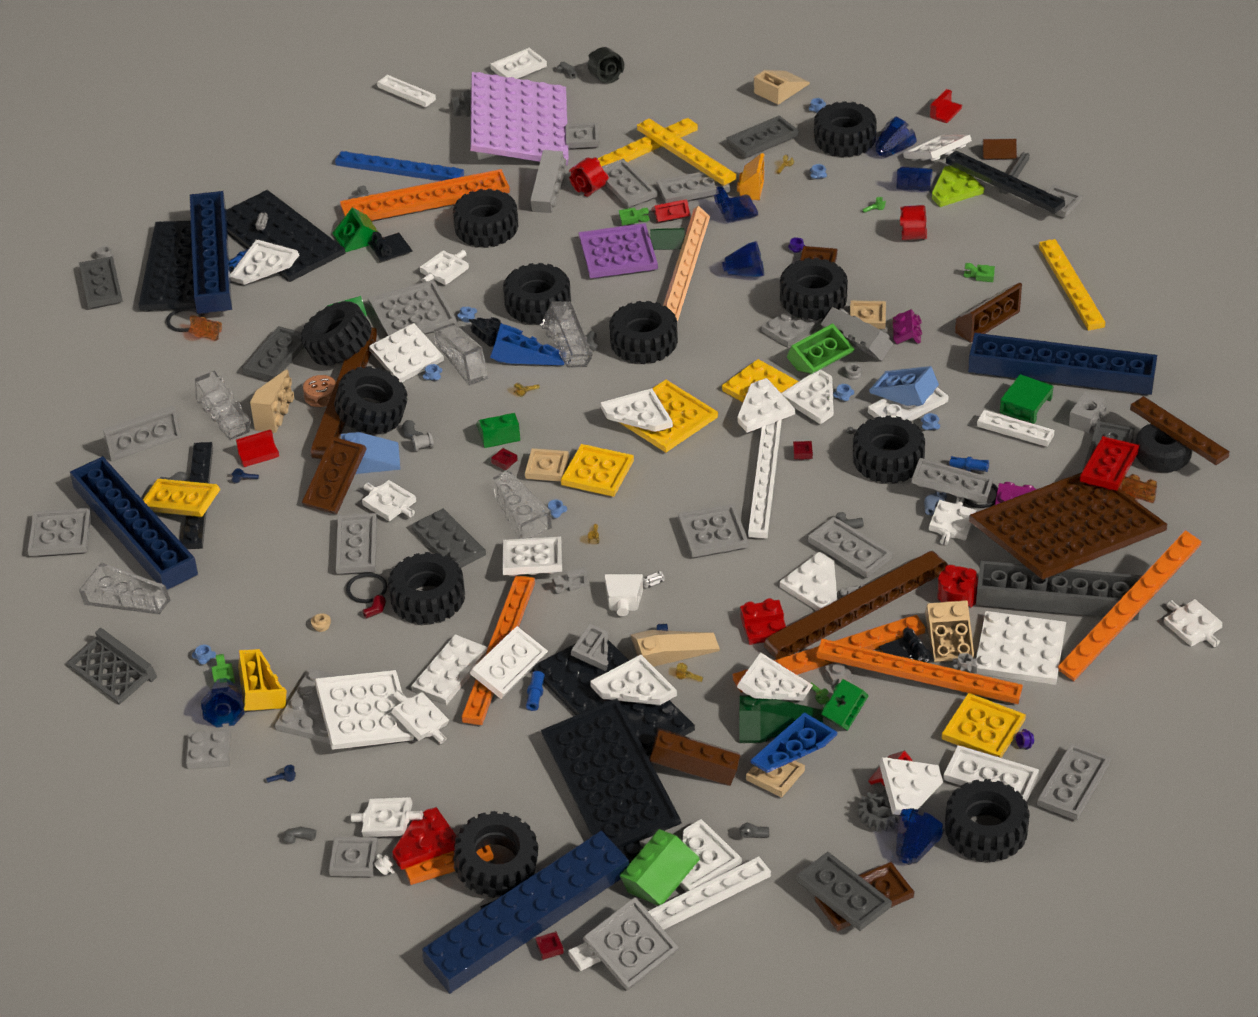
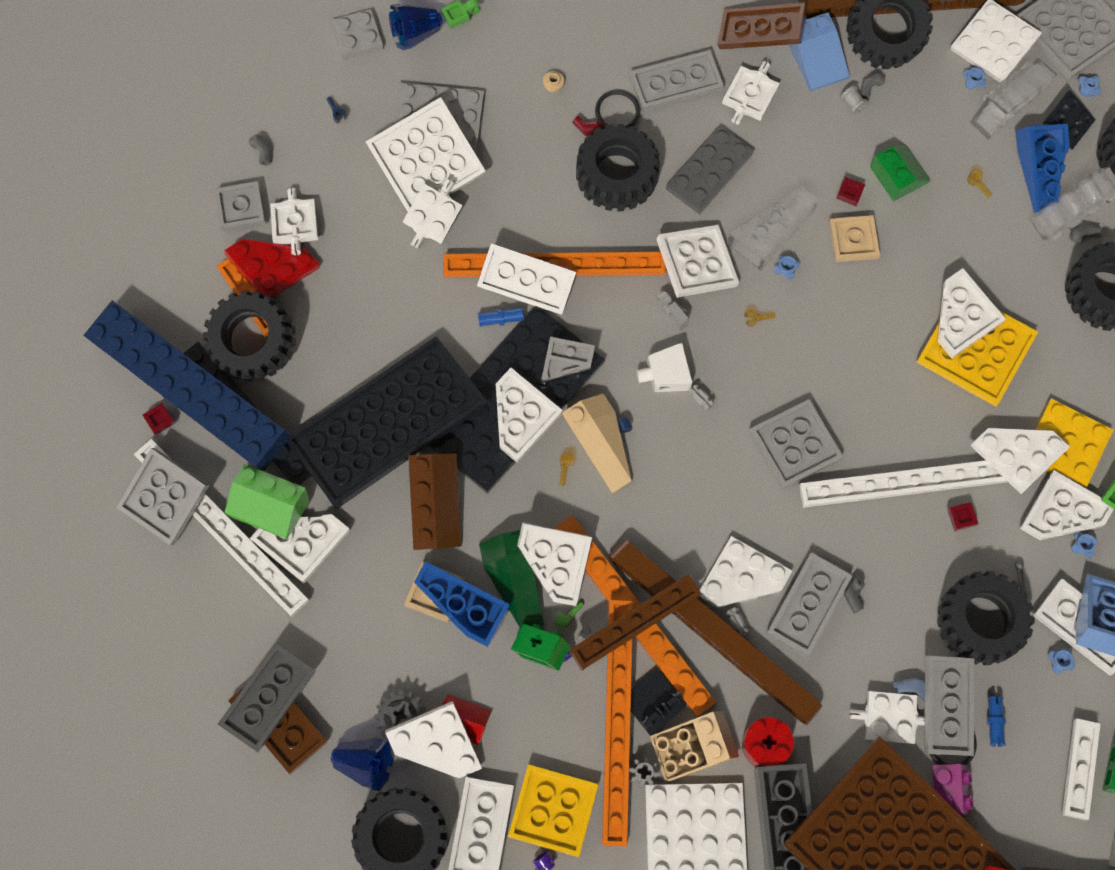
camera: 70 degrees right, 30 degrees up
yellow wedge [238,649,287,711] -> none
white plate [374,854,395,875] -> none
white plate [411,634,488,705] -> none
yellow plate [561,444,634,497] -> none
dark grey arm [739,823,769,838] -> none
red plate [740,598,786,645] -> none
none -> reddish brown plate [569,574,701,671]

